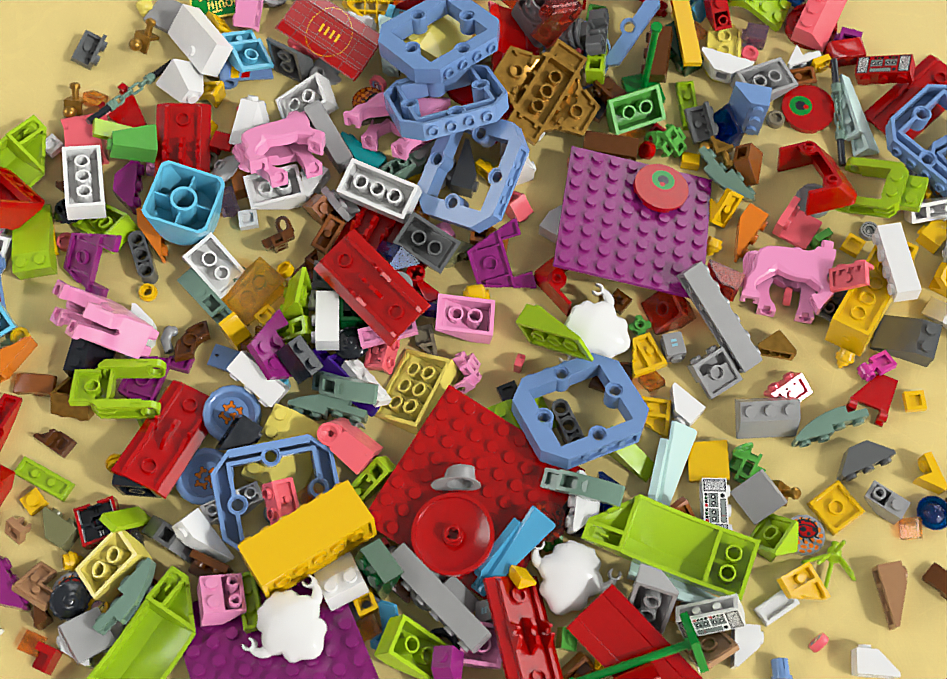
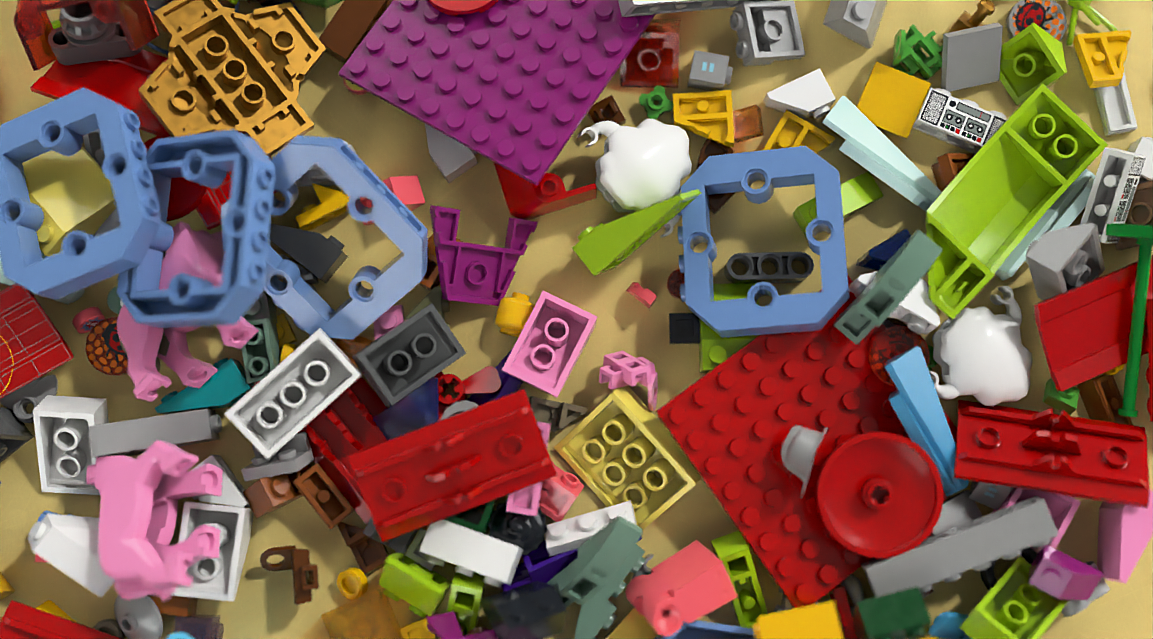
camera: 65 degrees left, 15 degrees up
red panel [209,130,235,156] -> none
white plate [238,209,259,231] -> none
yellow slope [508,565,537,590] -> none

